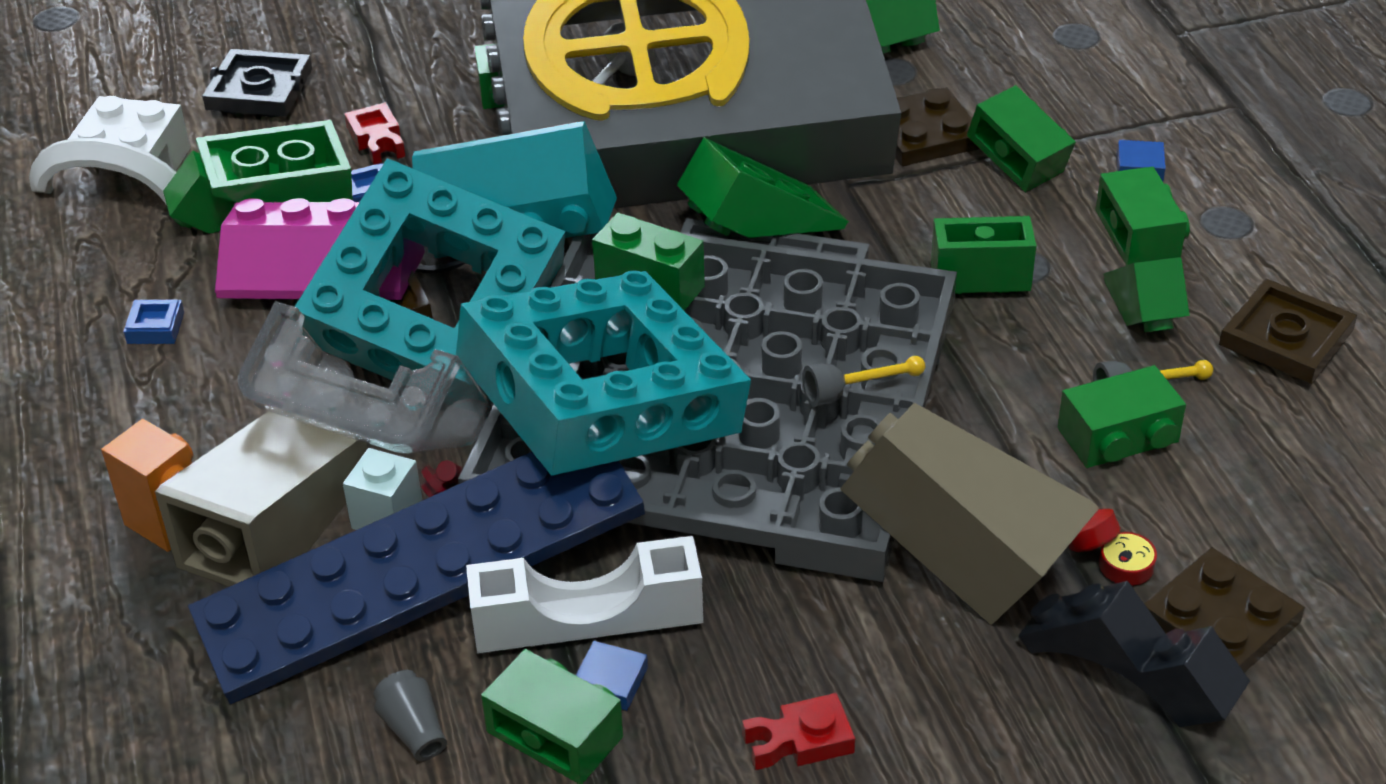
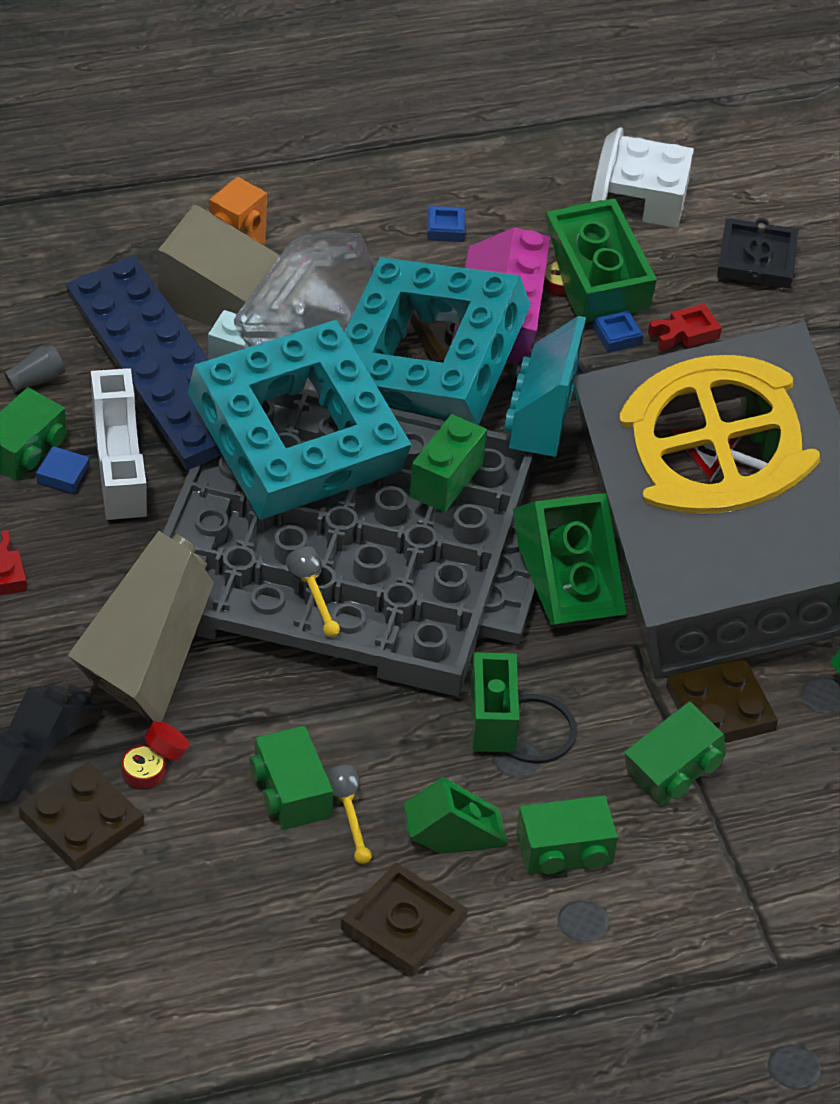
camera: 85 degrees right, 5 degrees up
blue tile [1117,140,1166,181] -> none

